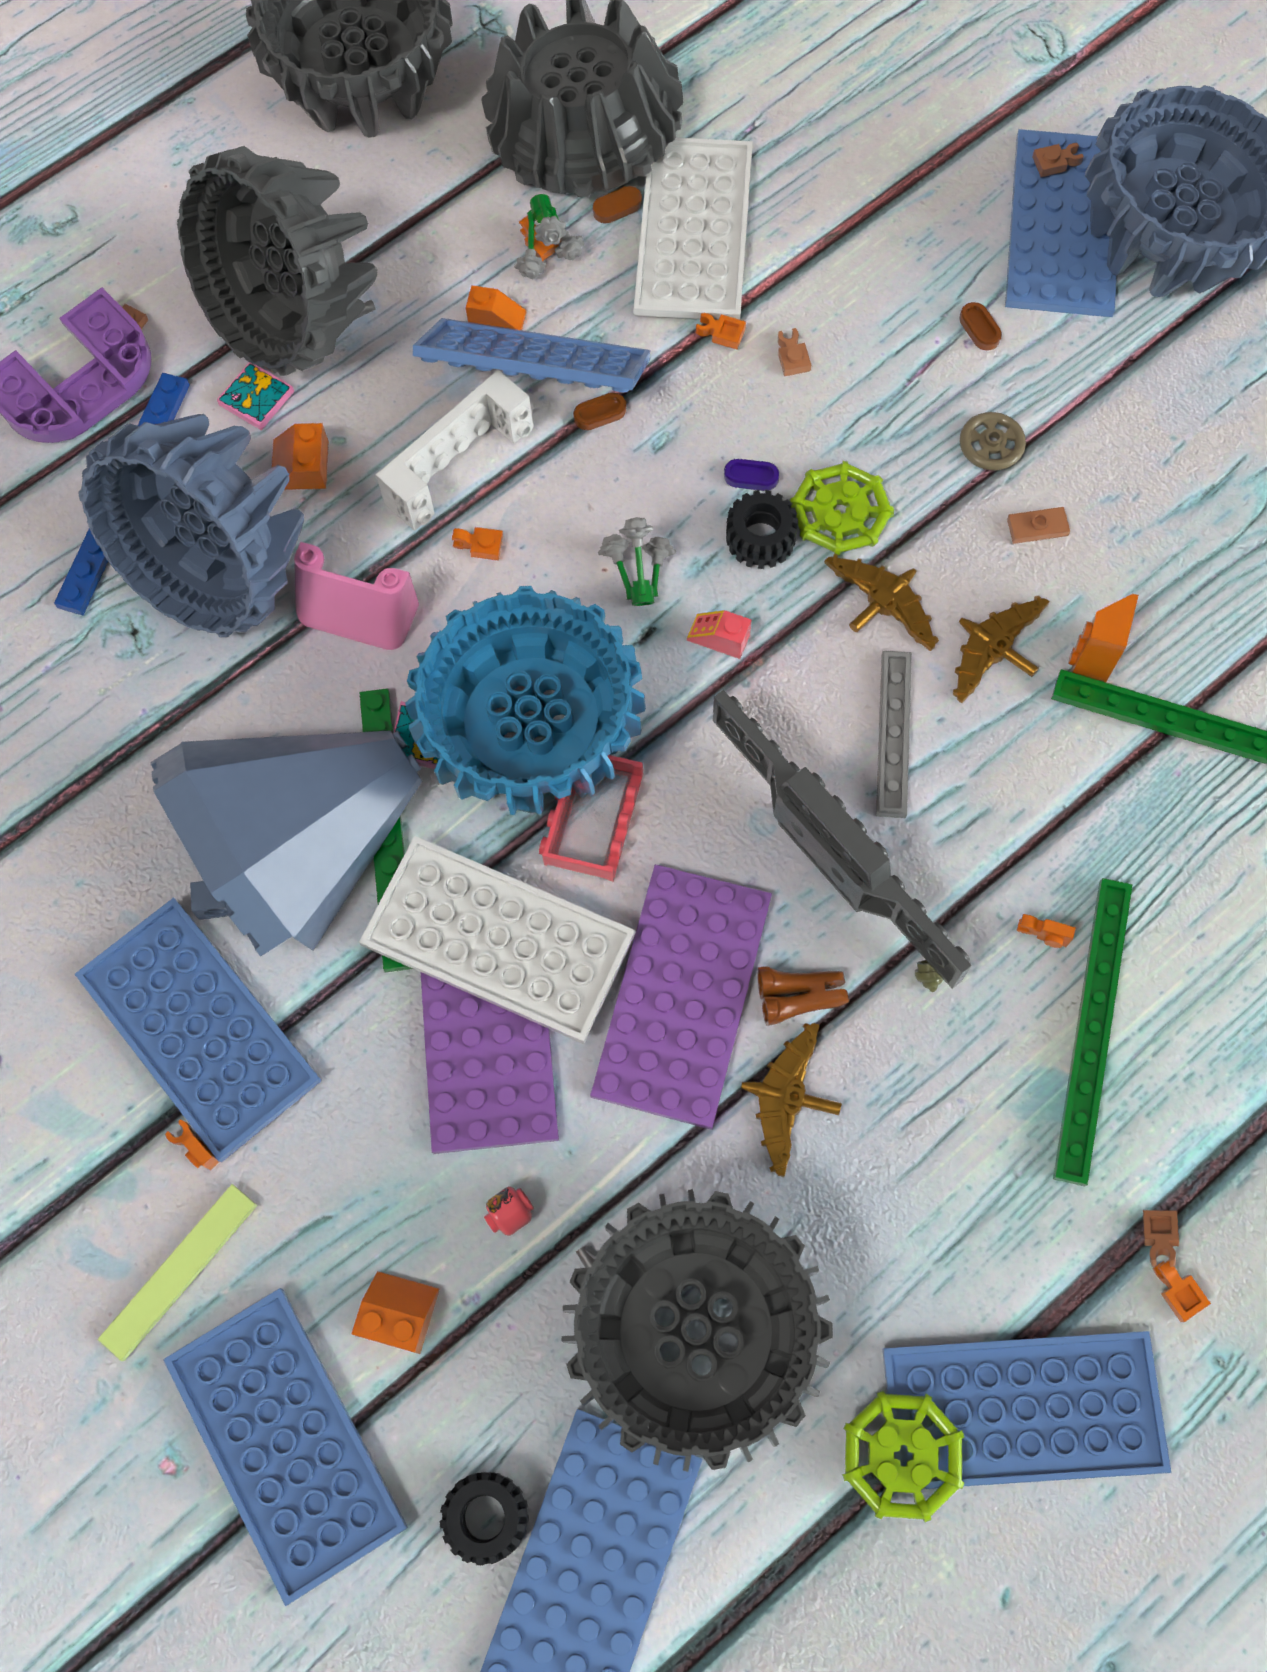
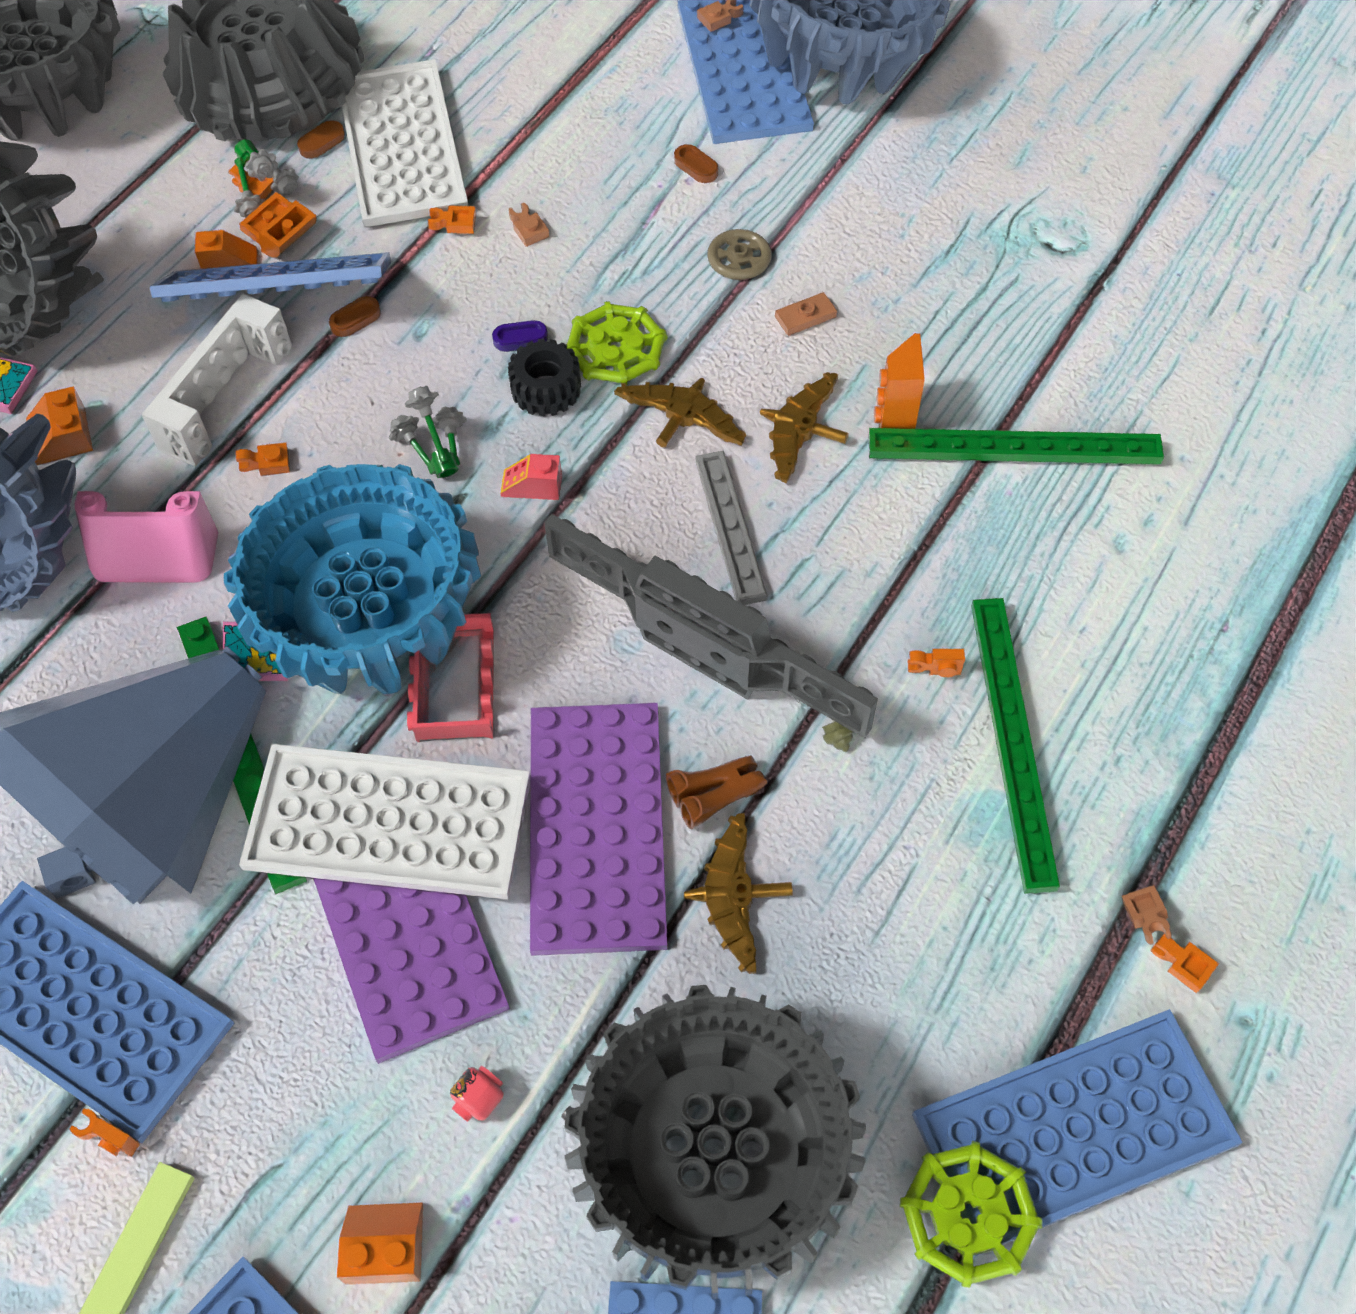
camera: 20 degrees left, 10 degrees down
none -> orange brick [239,192,317,258]

